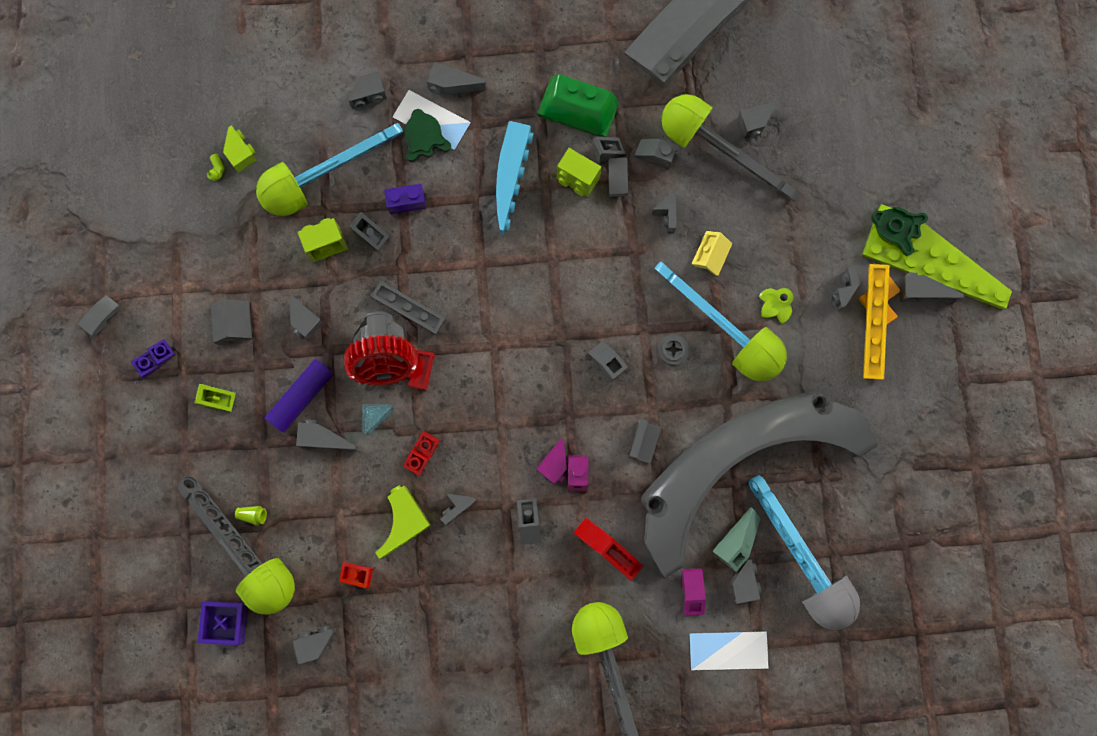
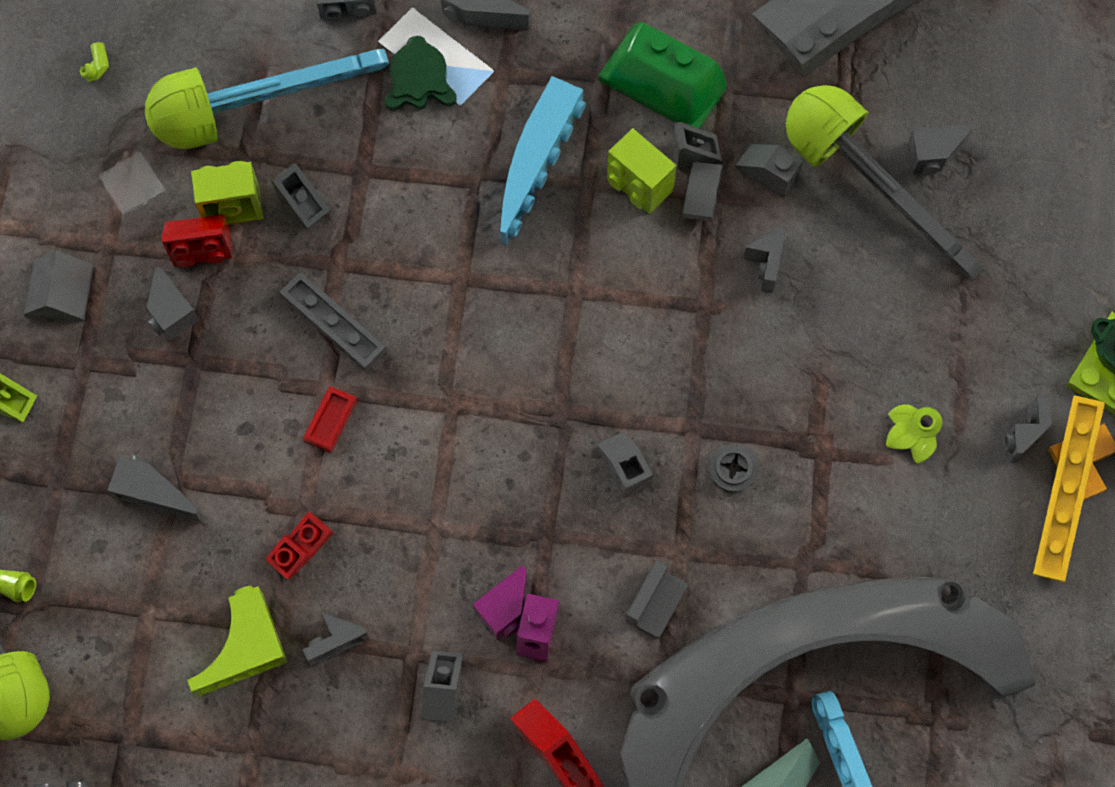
camera: 15 degrees right, 10 degrees down
lime slope [223,125,257,173] -> none
dark purple brick [264,358,334,433] -> none
red slope [339,562,374,589] -> none
red piece [344,311,417,387] -> none
clear light blue slope [362,404,395,436] -> none
dark purple brick [384,184,427,214] -> none
lime piece [655,261,787,381] -> none
light yellow panel [692,231,732,276] -> none
none -> clear piece [98,152,166,217]
none -> red slope [162,214,232,268]

